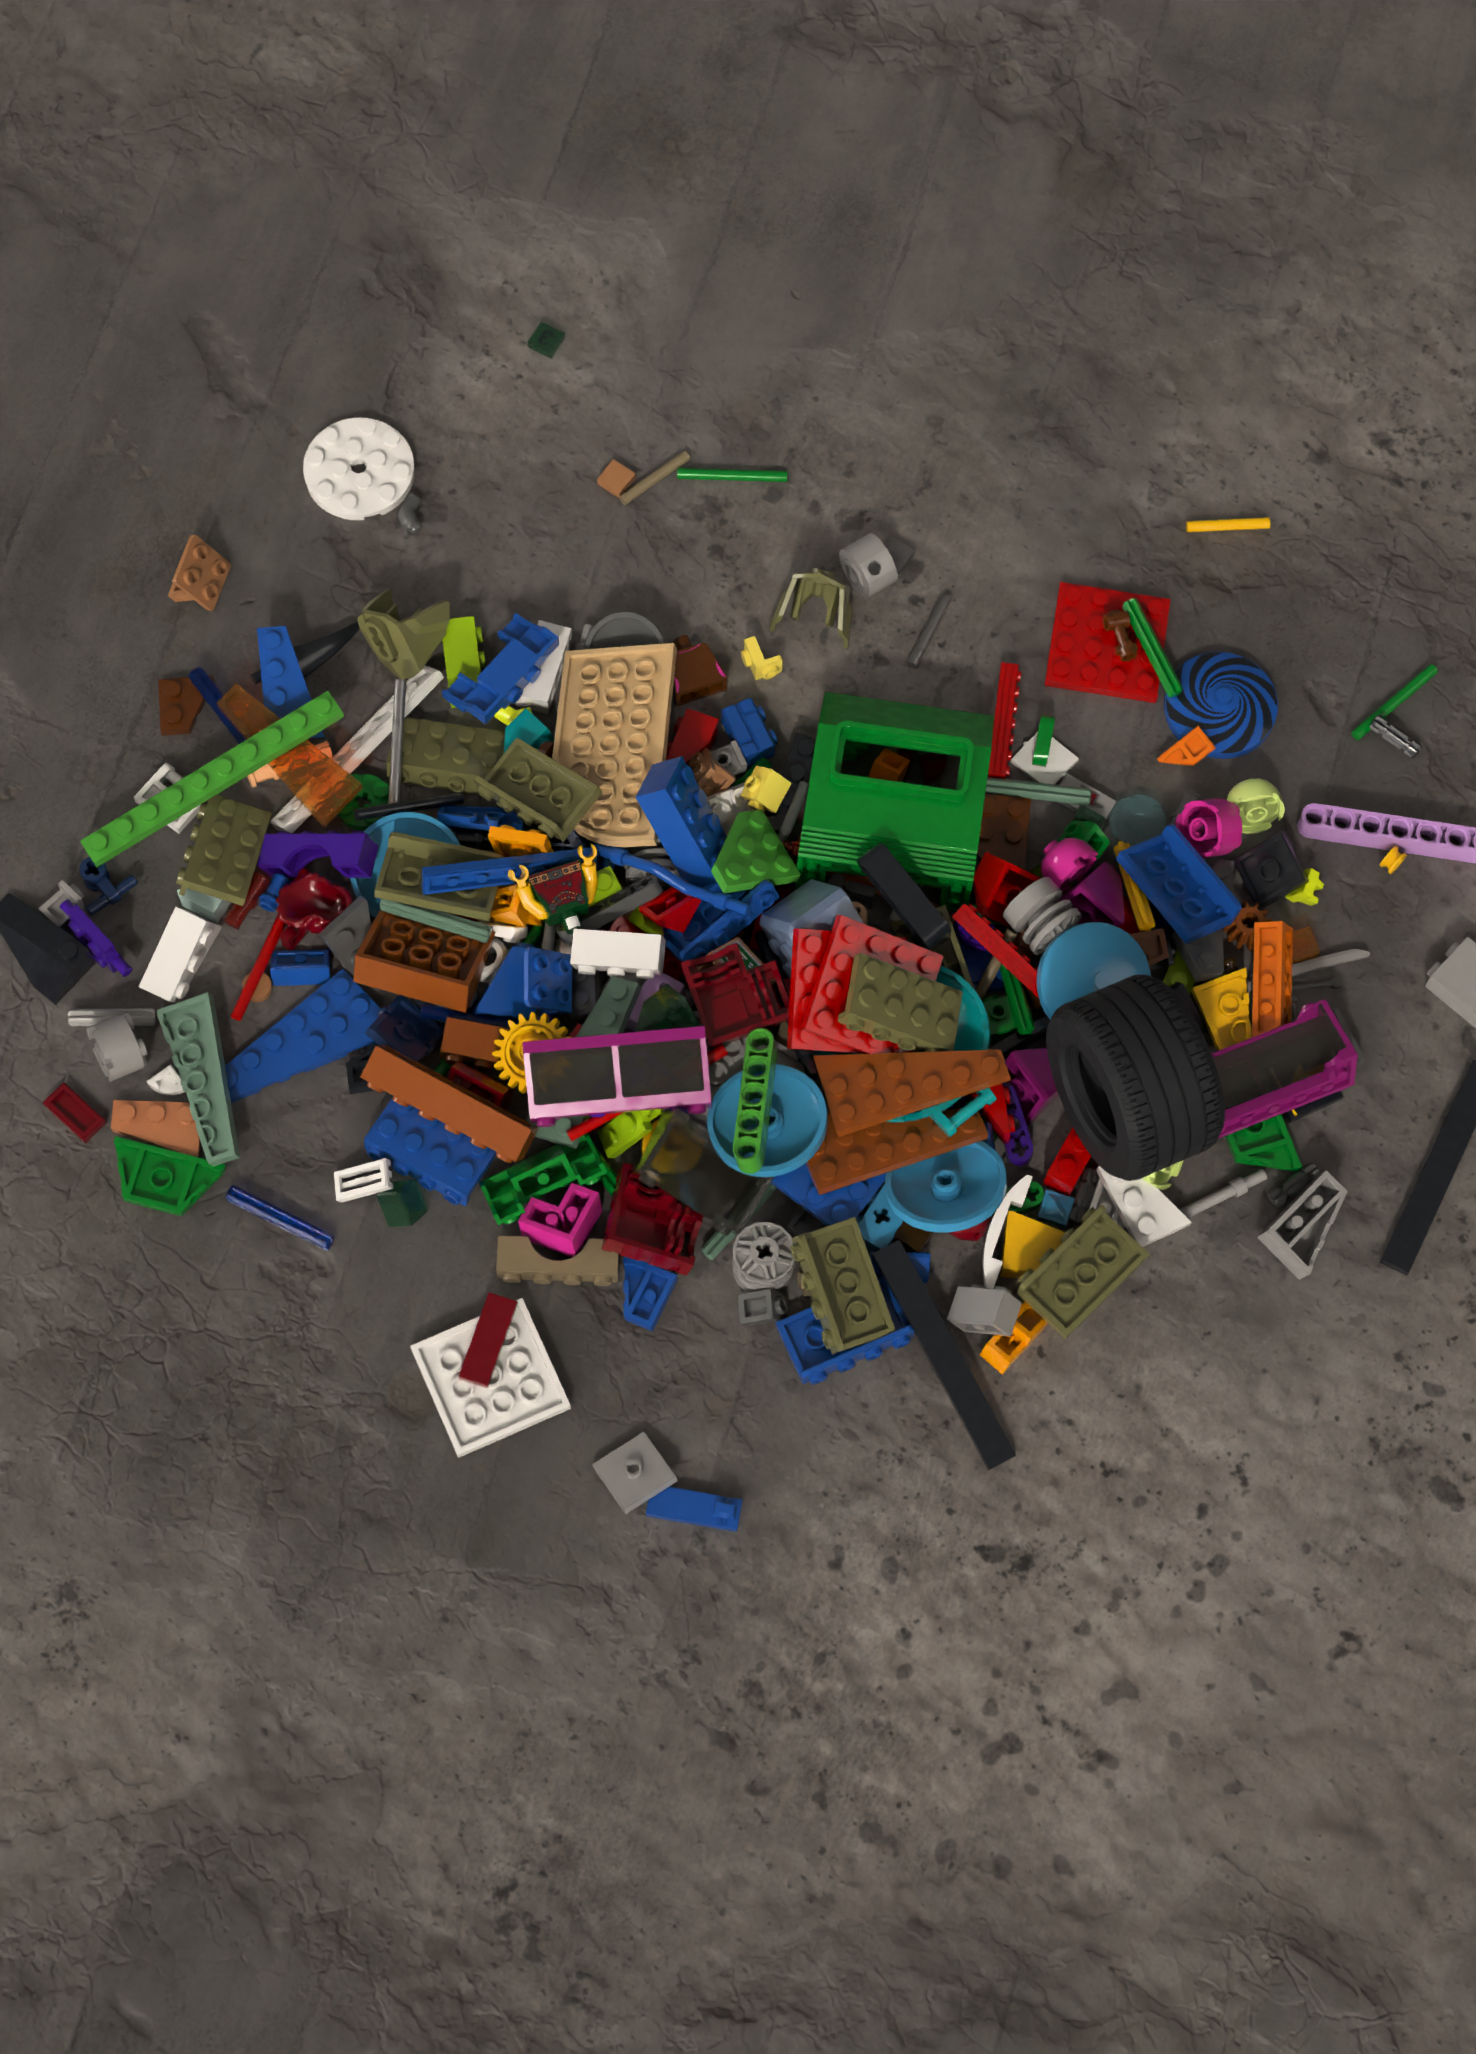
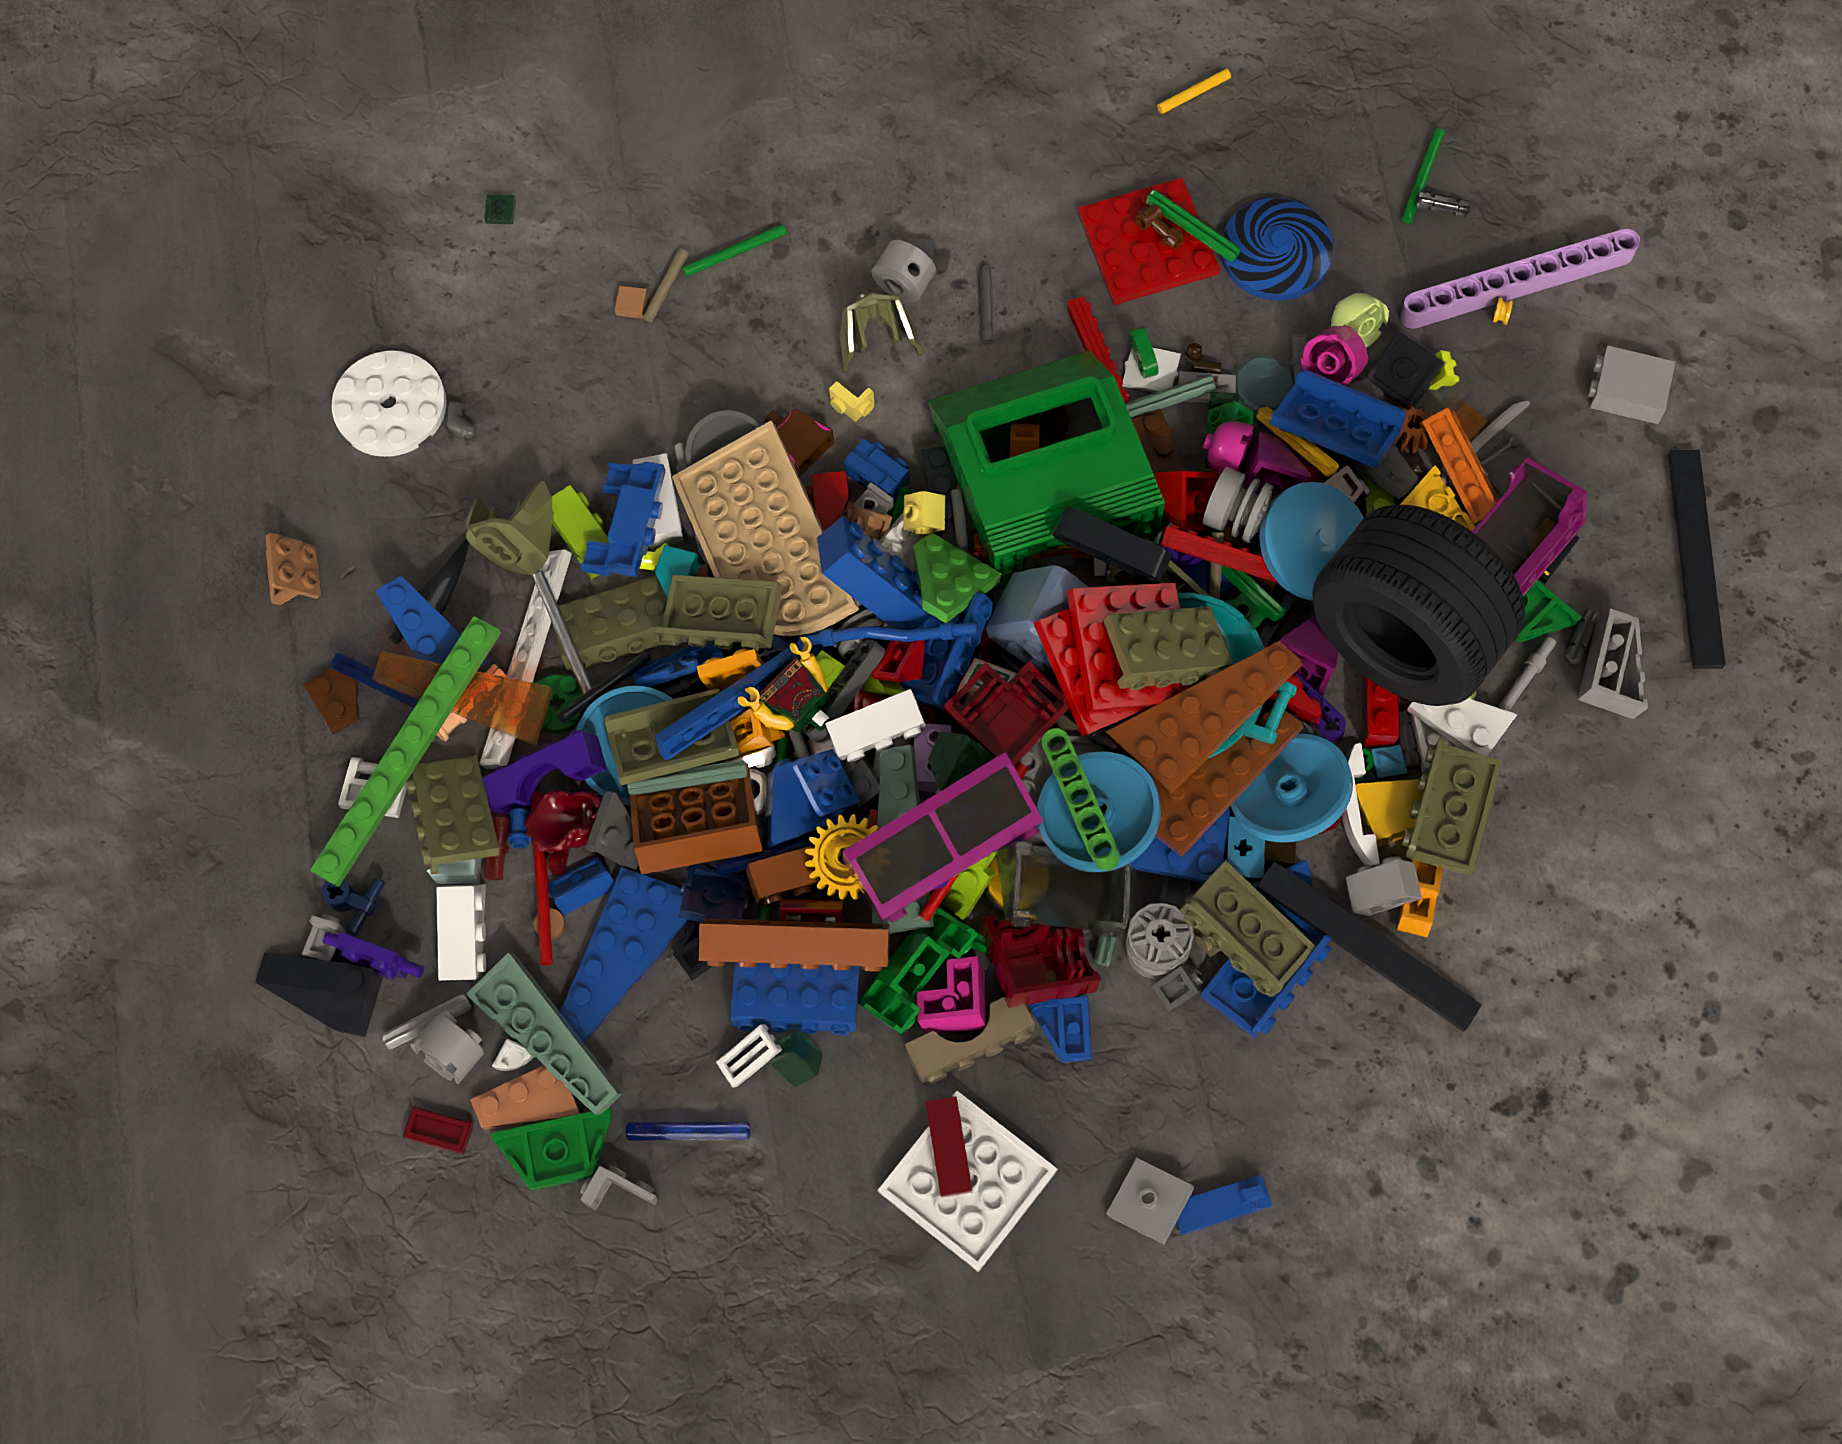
camera: 20 degrees left, 0 degrees up
orange tile [1157,726,1216,766] -> none
none -> light grey bracket [580,1165,658,1210]
none -> dark brown arm [1185,343,1222,374]

